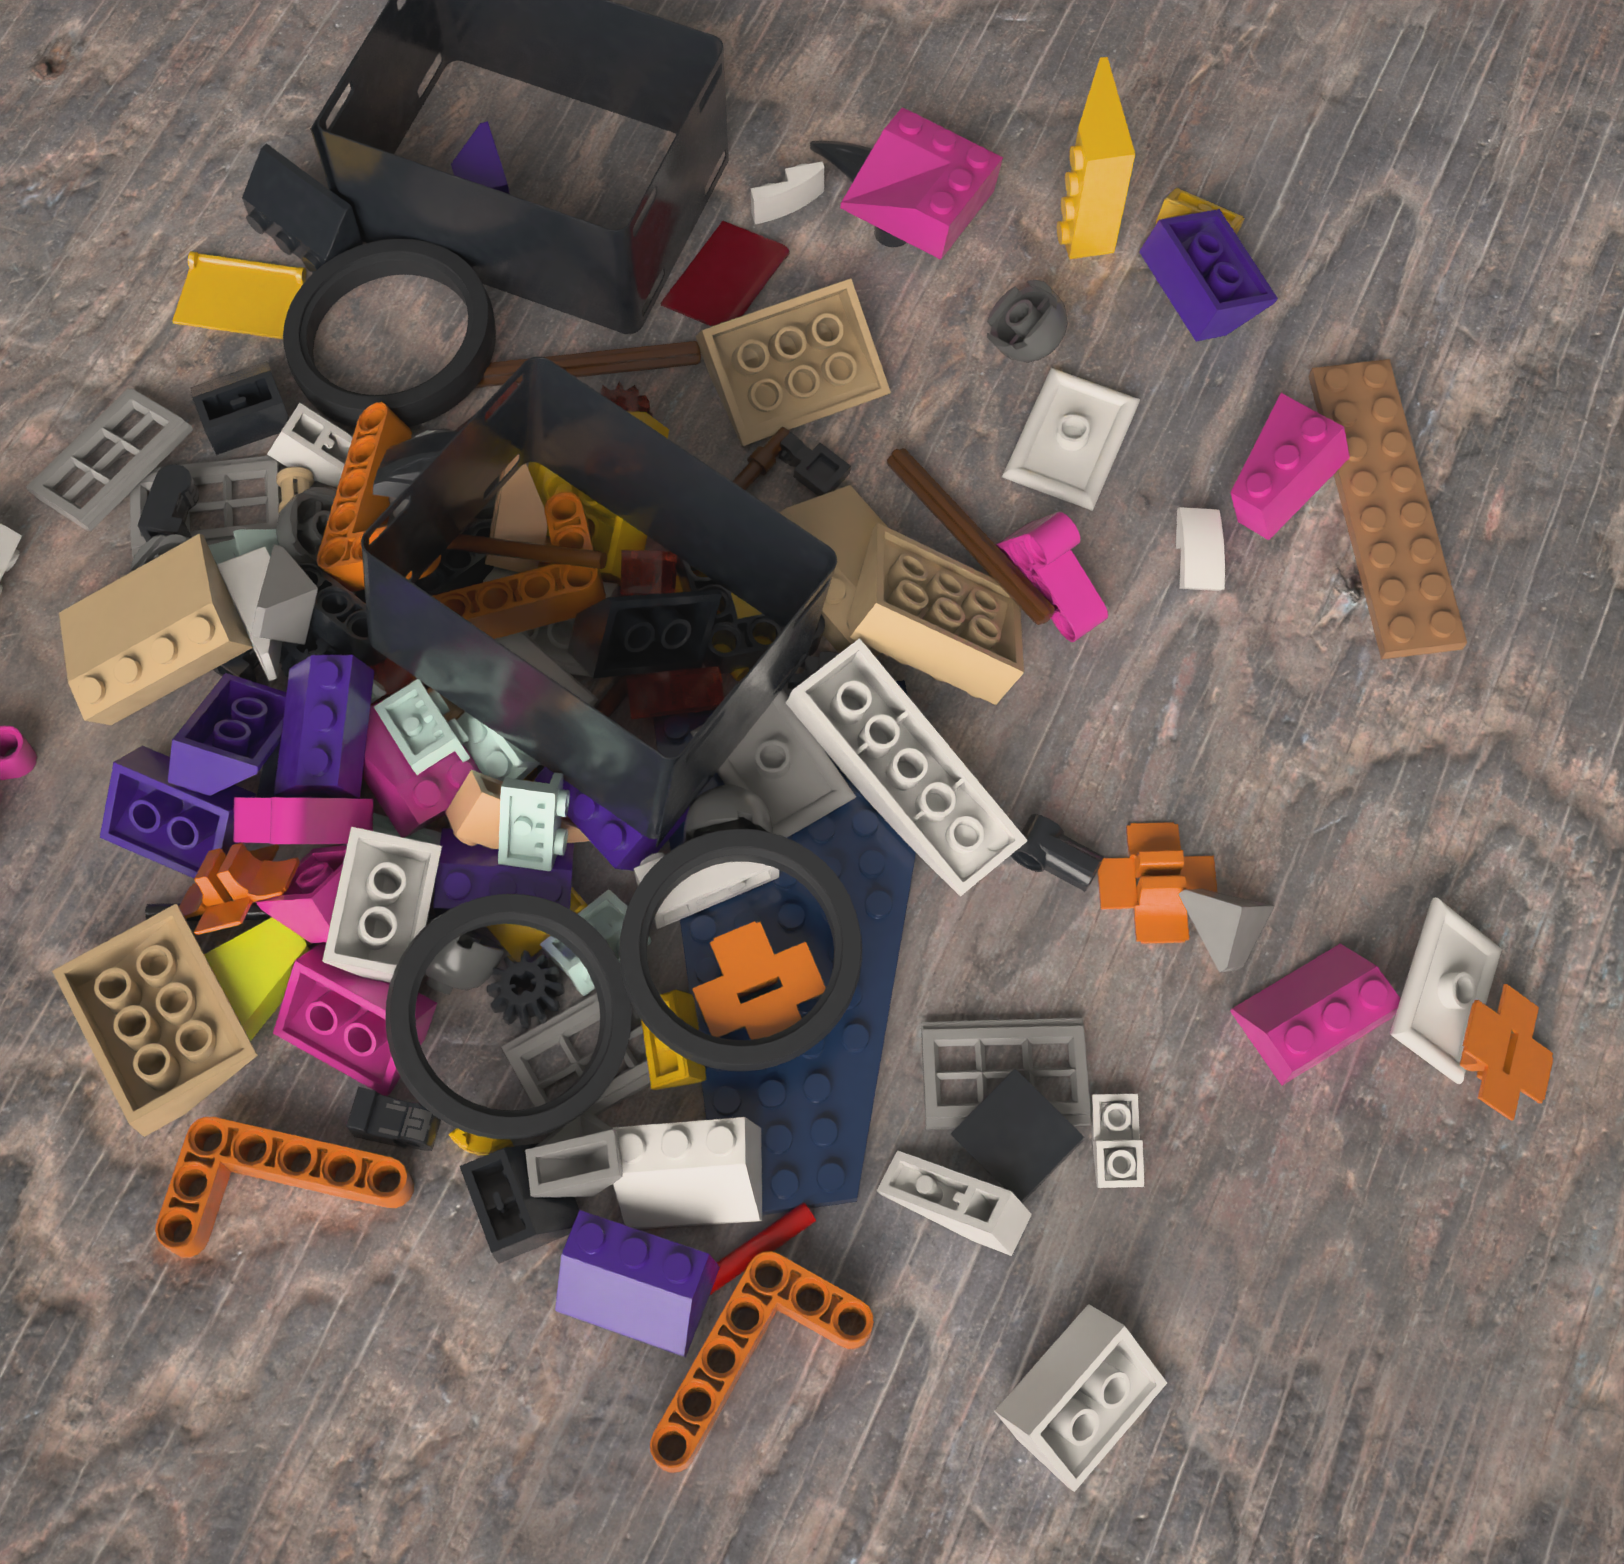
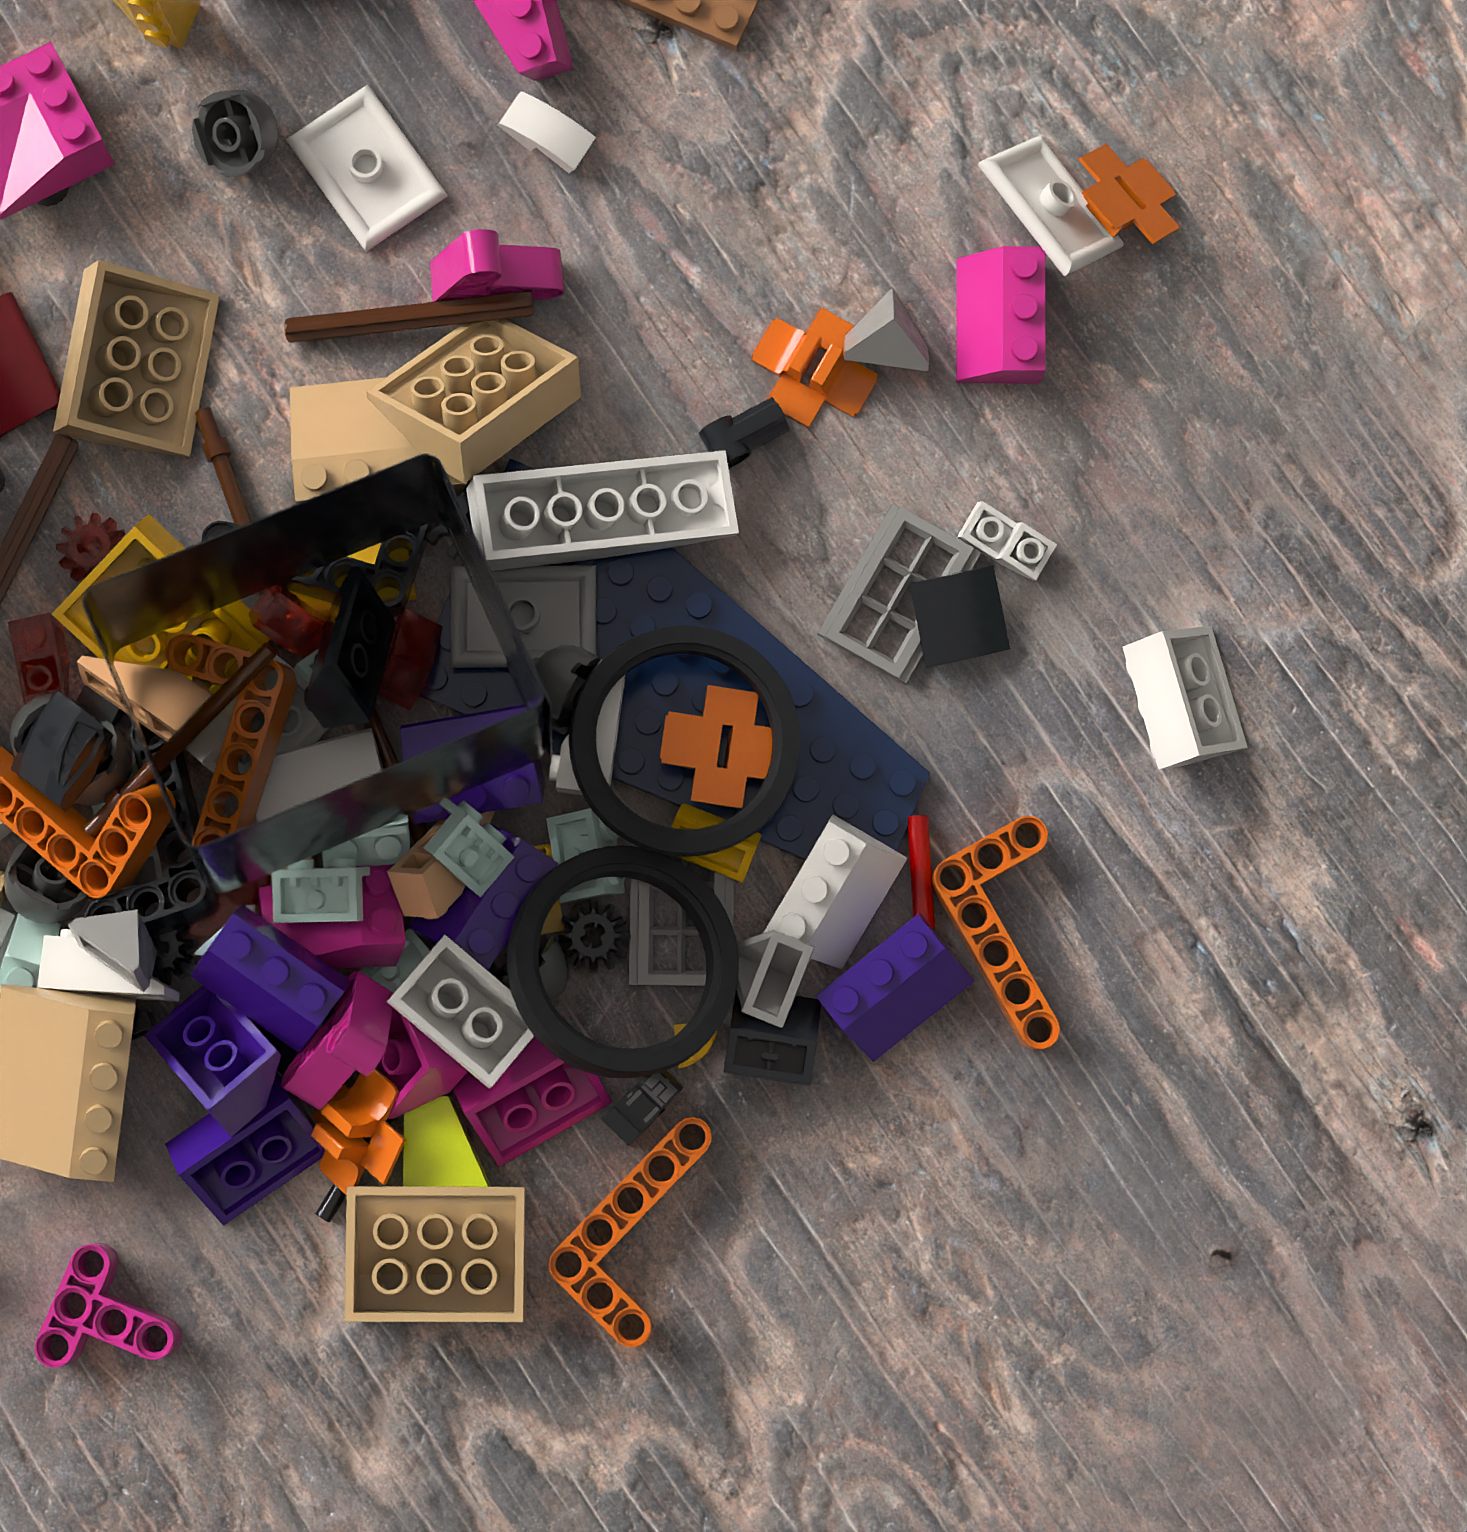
camera: 60 degrees left, 15 degrees up
black plate [779,432,851,496] -> none
white slope [877,1150,1032,1256] -> none

